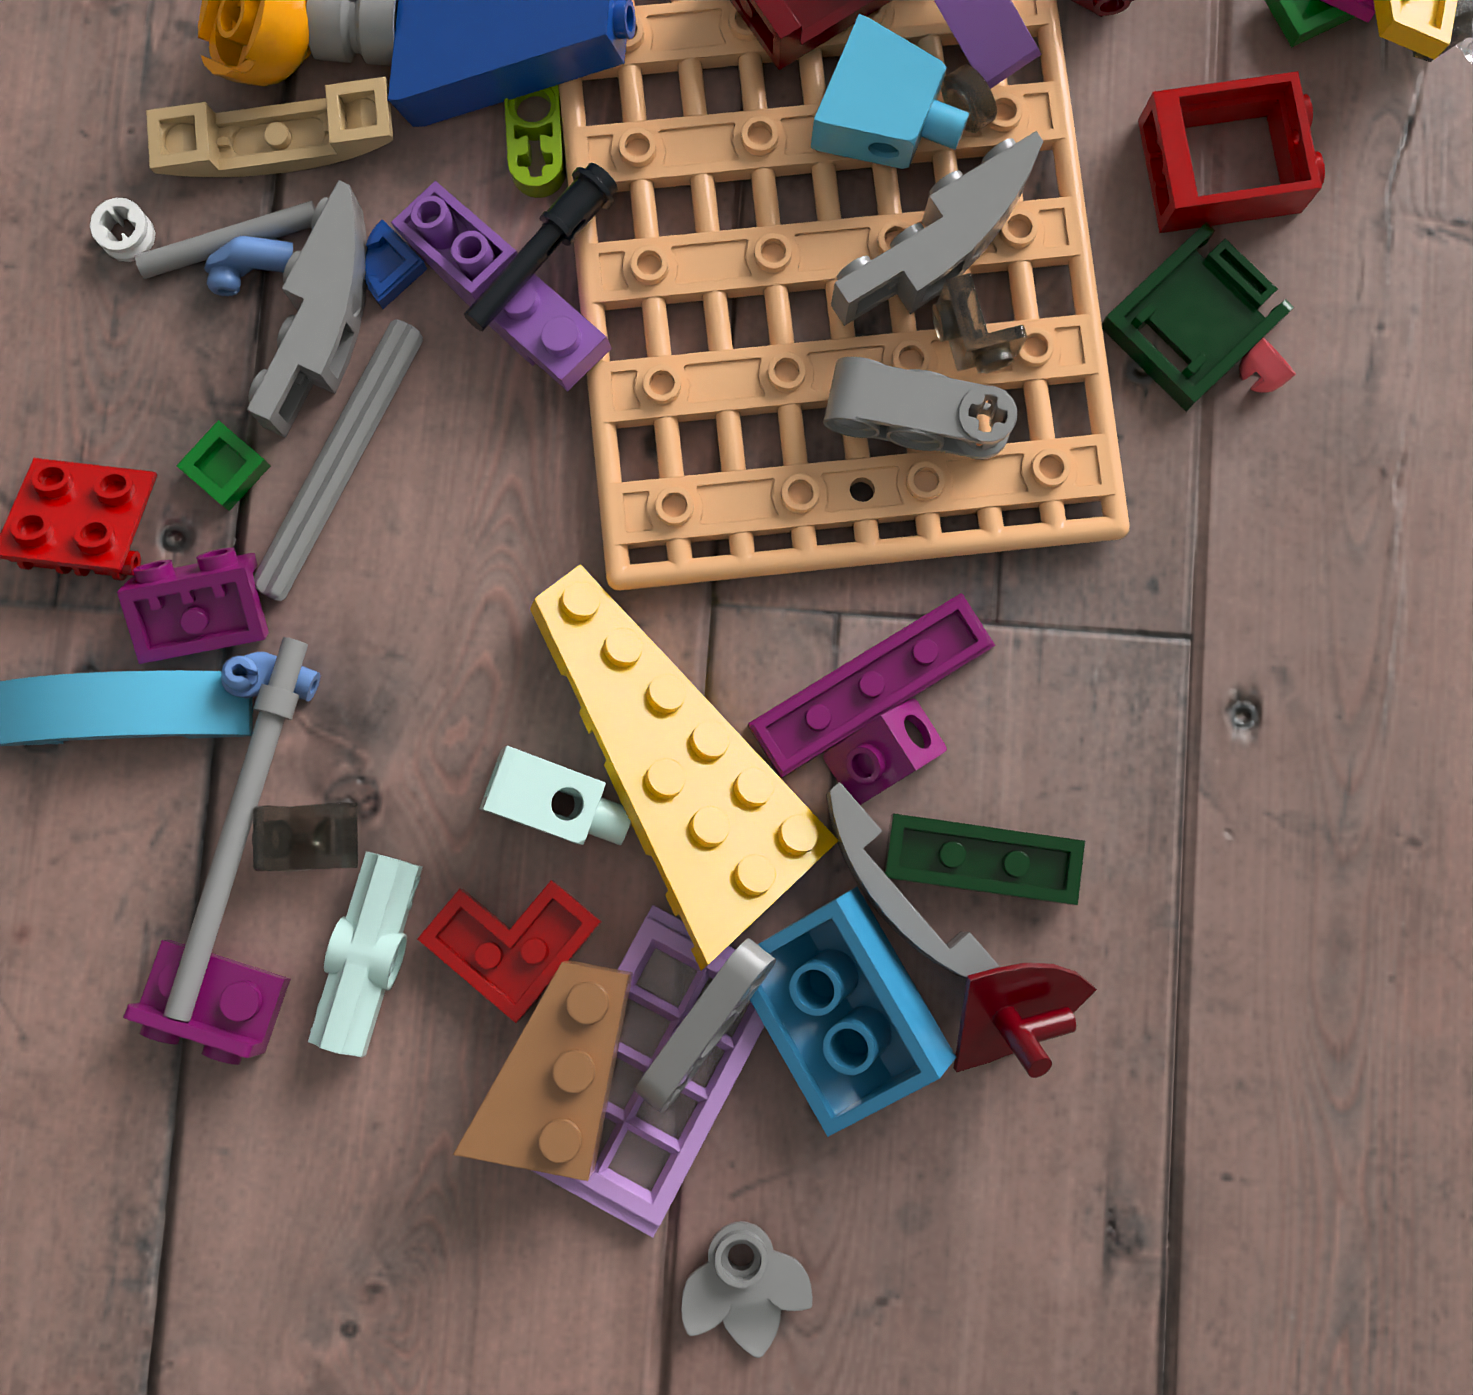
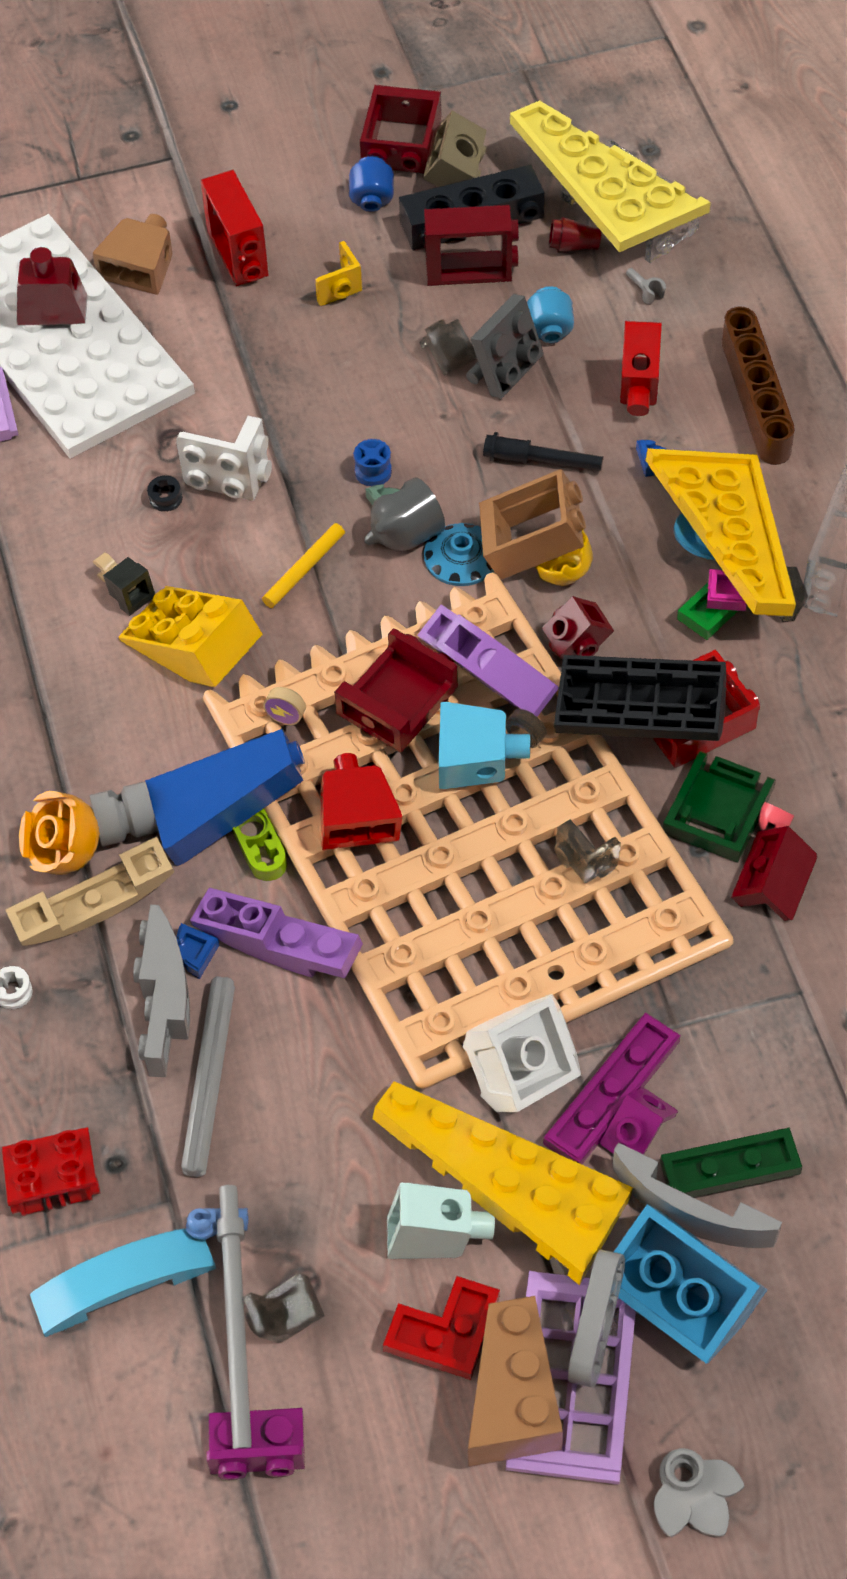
camera: 15 degrees left, 25 degrees down
magenta bracket [117,548,269,664] -> none
light grey bar [135,200,315,279] -> none
green tile [176,420,271,511] -> none
medium blue arm [204,236,293,296] -> none
light aqua piece [308,851,423,1057] -> none
black pin [464,163,618,332] -> none
light grey piece [823,357,1017,460] -> none
light grey slope [831,131,1043,326] -> none
dark red shield [953,962,1097,1078] -> none
none -> red torso [320,753,403,850]
none -> white slope [463,994,581,1112]
none -> black piece [554,655,726,741]
none -> dark red panel [731,826,817,921]

